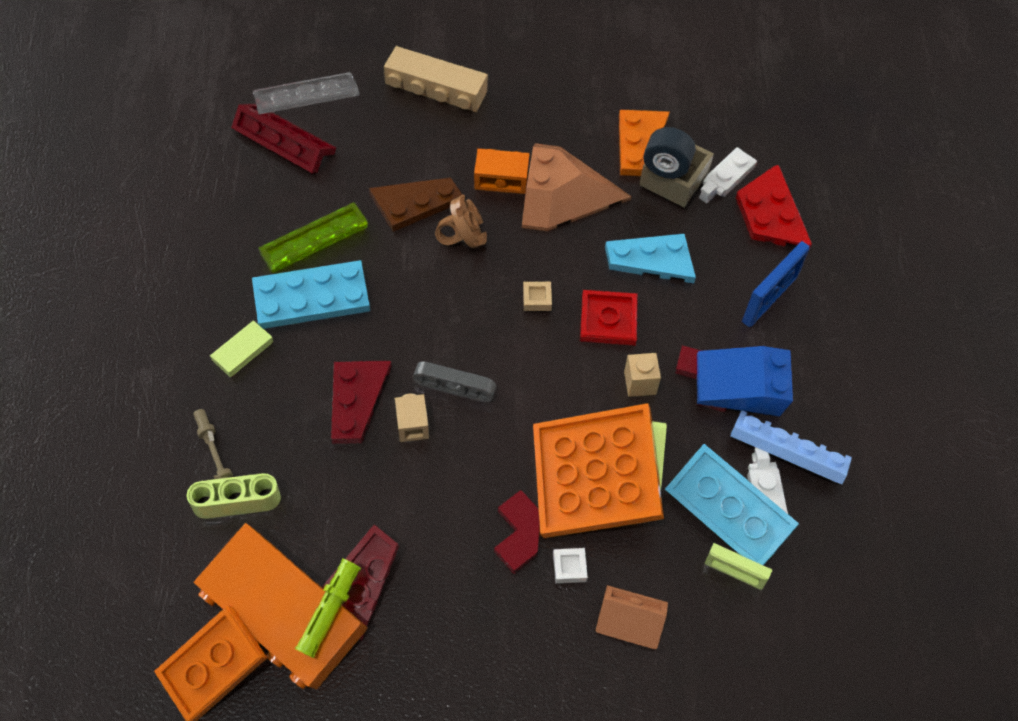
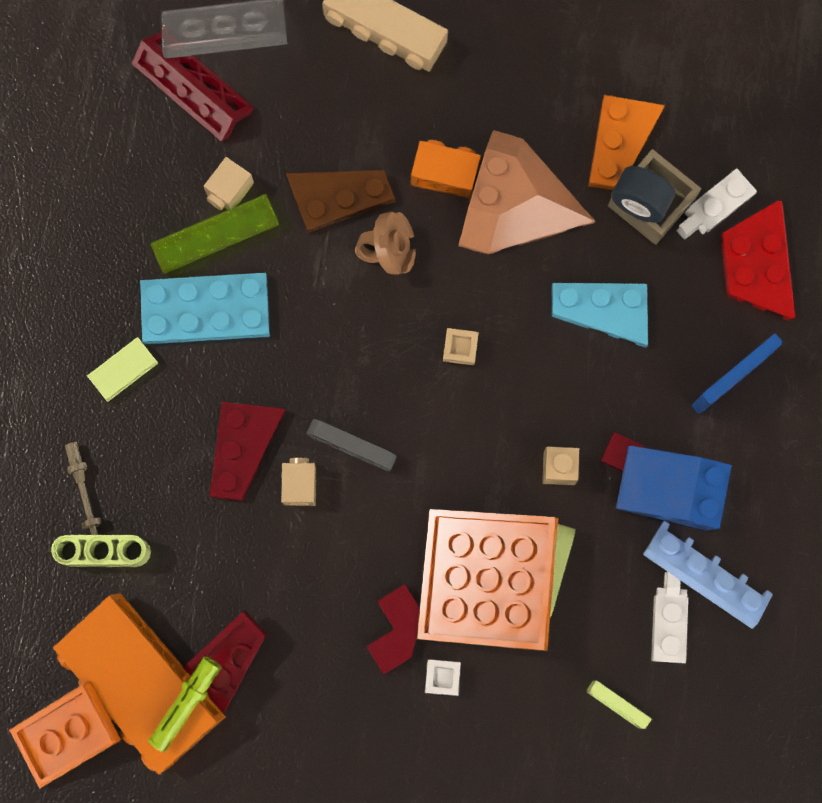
camera: 10 degrees right, 20 degrees up
red tile [580,290,638,345] -> none
nougat panel [596,585,668,649] -> none
medium azure plate [665,444,800,566] -> none
none -> tan brick [204,157,254,212]

